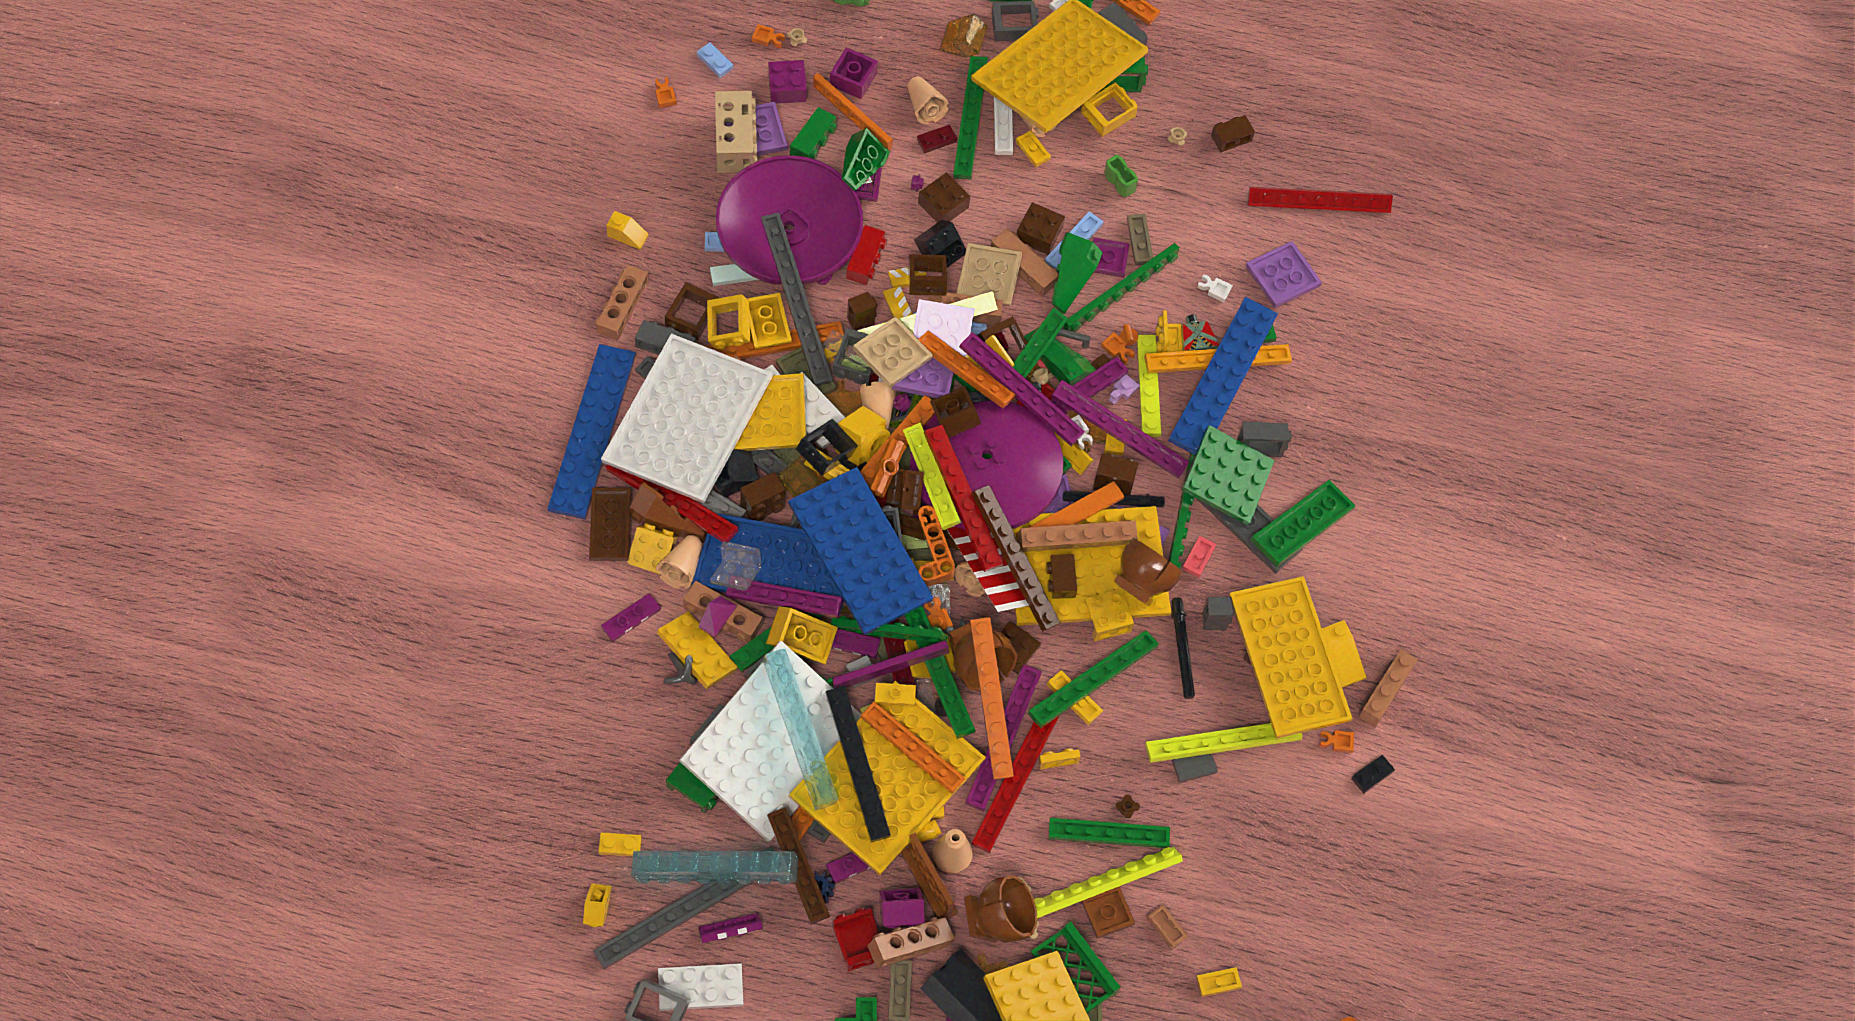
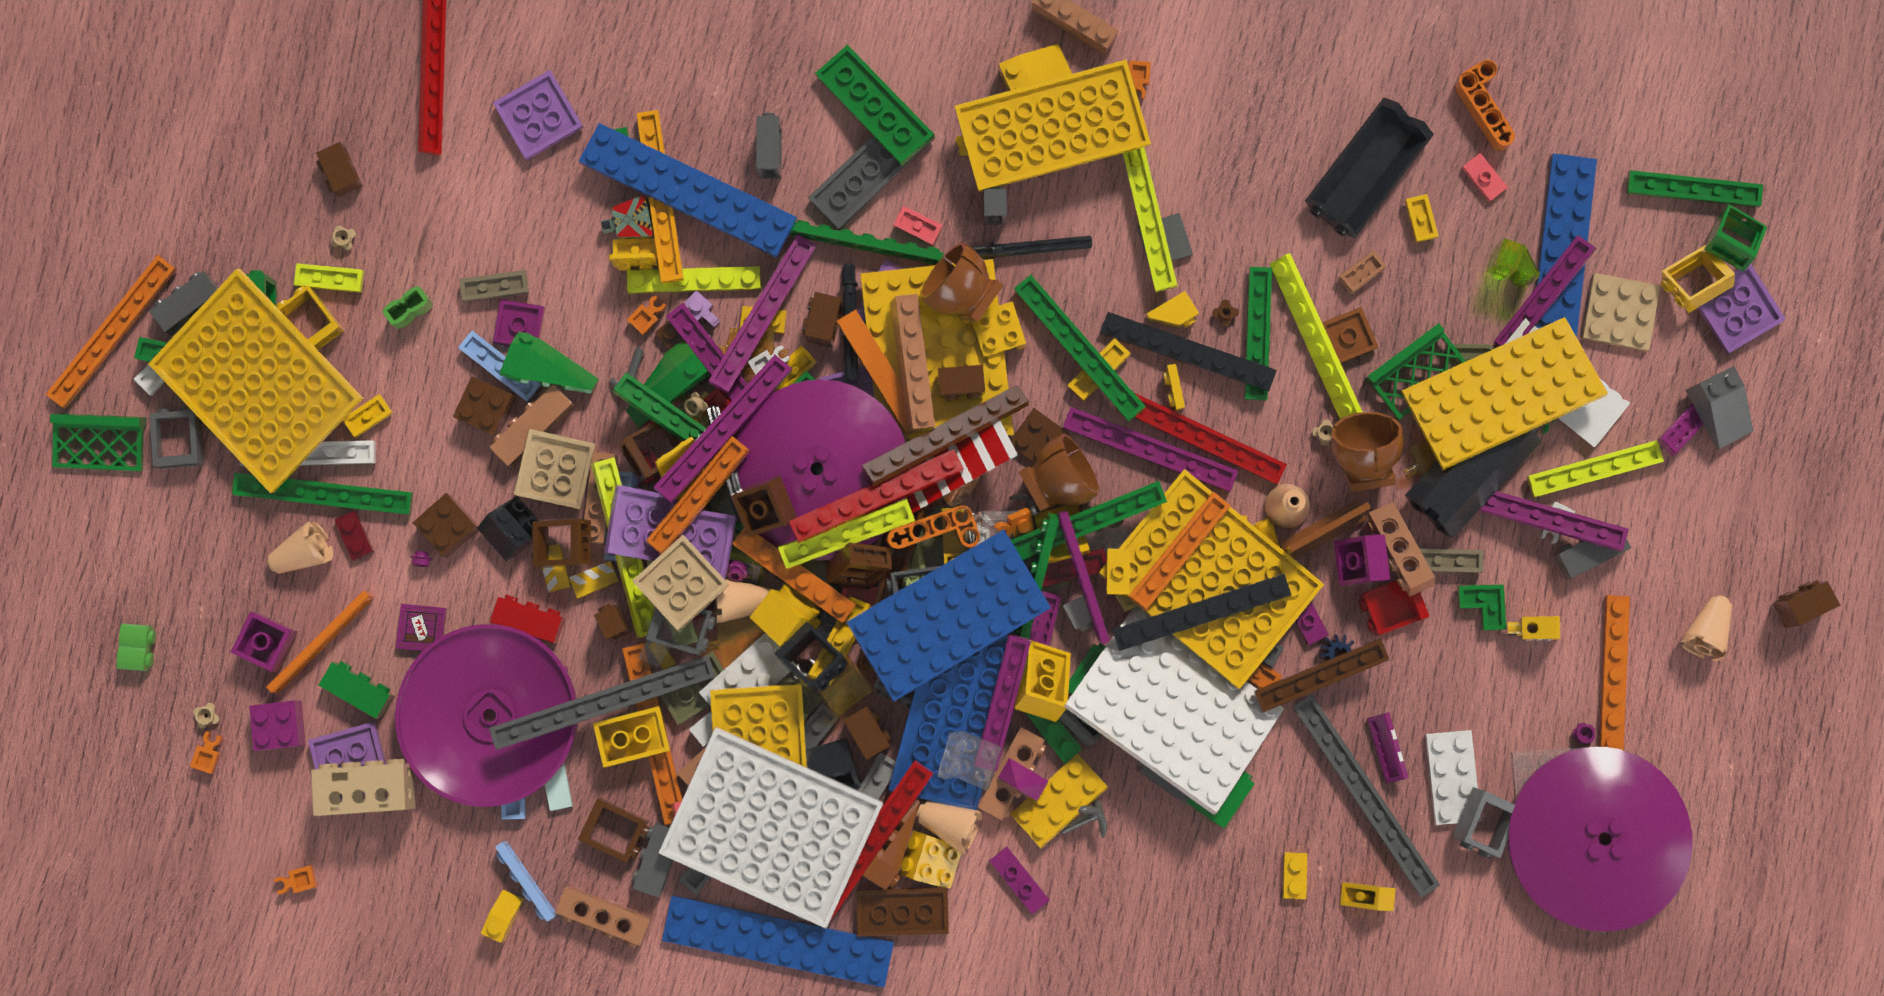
camera: 80 degrees left, 20 degrees up
clear light blue brick [631,851,798,884] -> none
light blue plate [697,43,733,78] -> none
yellow window [707,294,750,349] -> none
clear light blue brick [763,648,839,811] -> none
green wedge [842,128,890,191] -> none
orange piece [869,438,906,497] -> none
clear yellow slope [939,14,987,58] -> none
orange plate [970,617,1014,779] -> none
green plate [1063,243,1180,332] -> none
orange plate [1120,324,1138,345] -> none
plate [1181,425,1275,525] -> none
white plate [1198,275,1233,303] -> none
black plate [1351,755,1395,794] -> none
none -> neon yellow plate [294,263,364,293]
none -> light blue plate [495,841,558,922]
none -> black plate [1100,312,1277,392]
none -> yellow slope [1145,291,1199,328]
none -> black panel [1305,97,1434,238]

